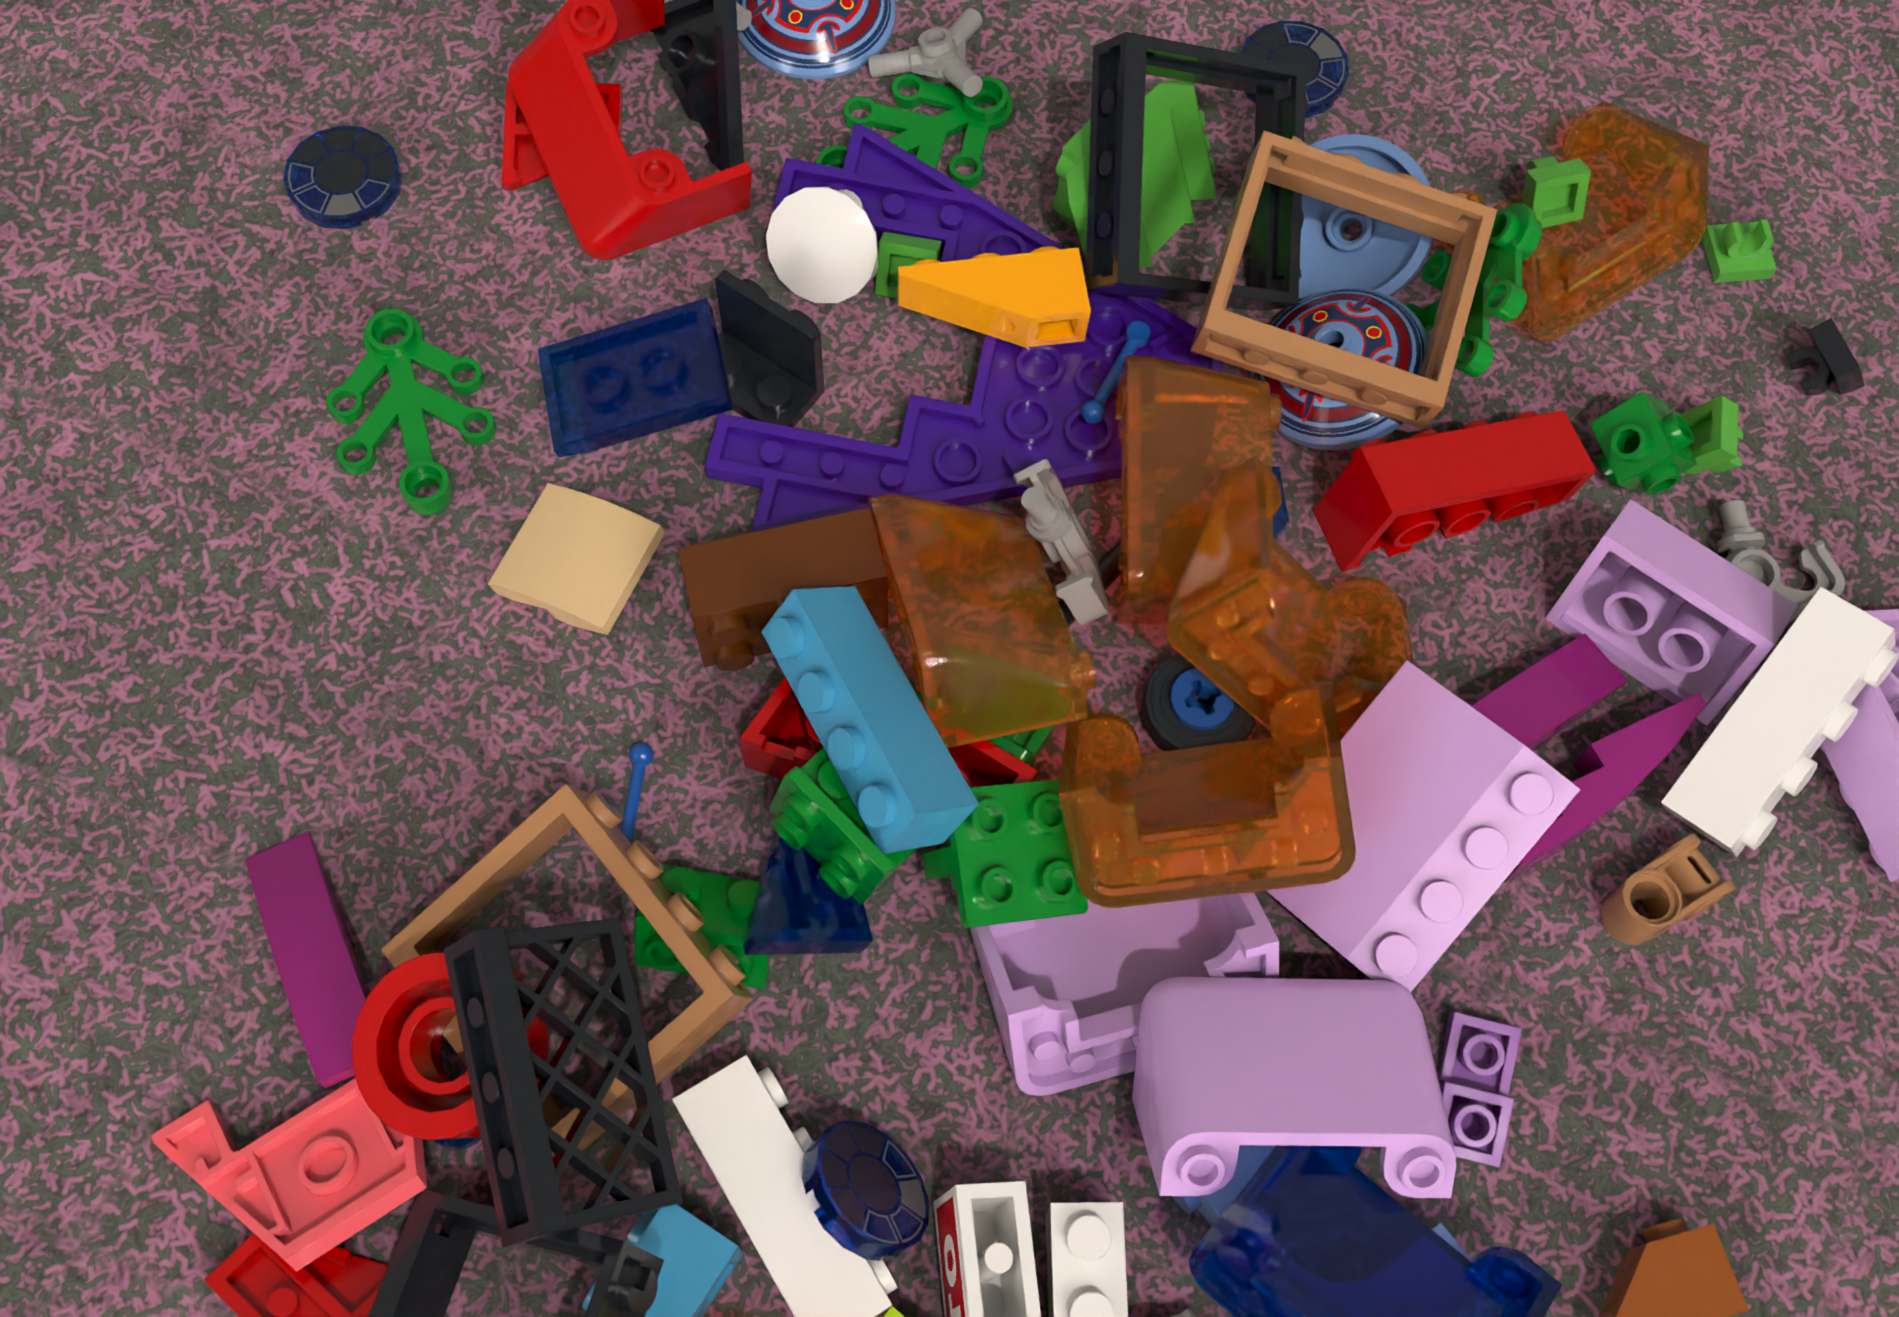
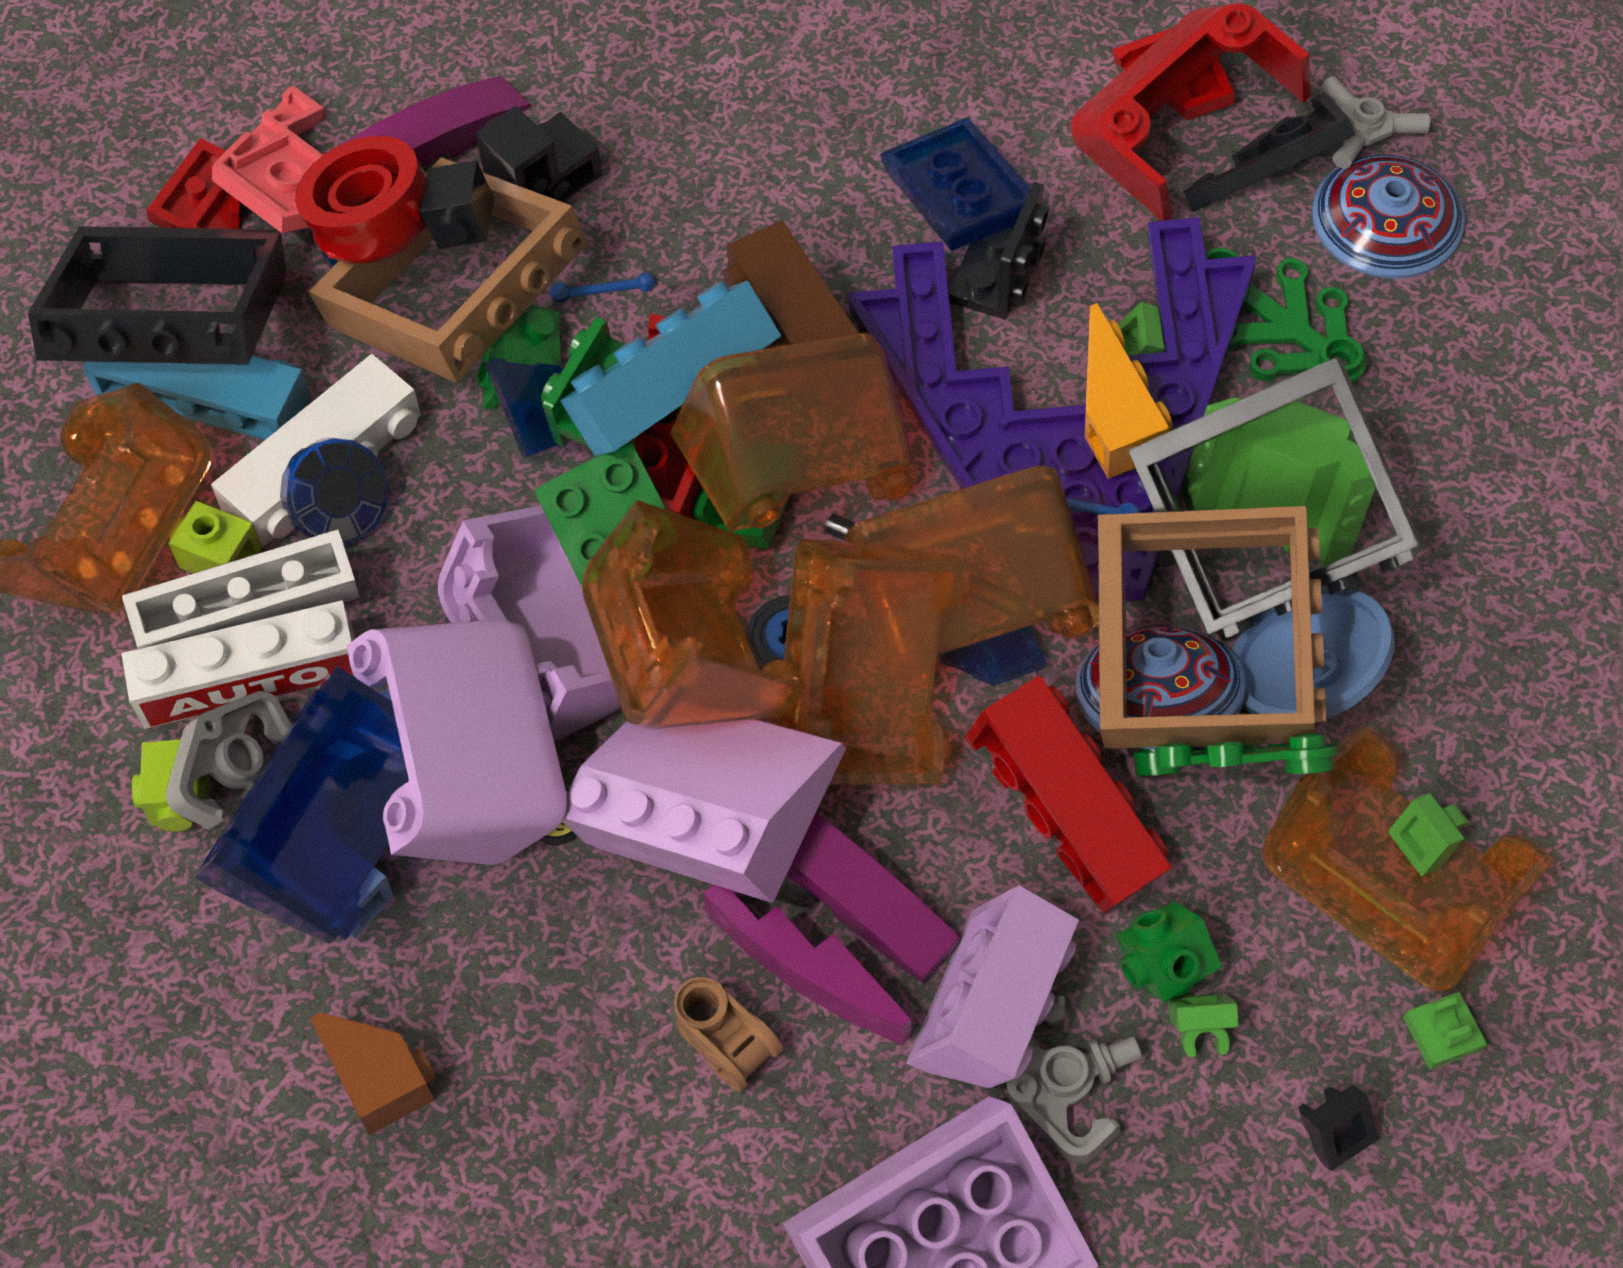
camera: 80 degrees right, 5 degrees down
green plant [326,309,496,515] -> none
black fence [443,918,683,1248] -> none
tan slope [488,483,666,635] -> none
white dish [766,187,879,303] -> none
light grey piece [868,8,983,97] -> none
light grey piece [1013,459,1110,626] -> none
tile [1240,20,1349,118] -> none
medium lavender slope [1438,1011,1522,1168] -> none
white brick [1661,587,1899,858] -> none
none -> black brick [420,160,494,249]
none -> black brick [476,106,602,229]

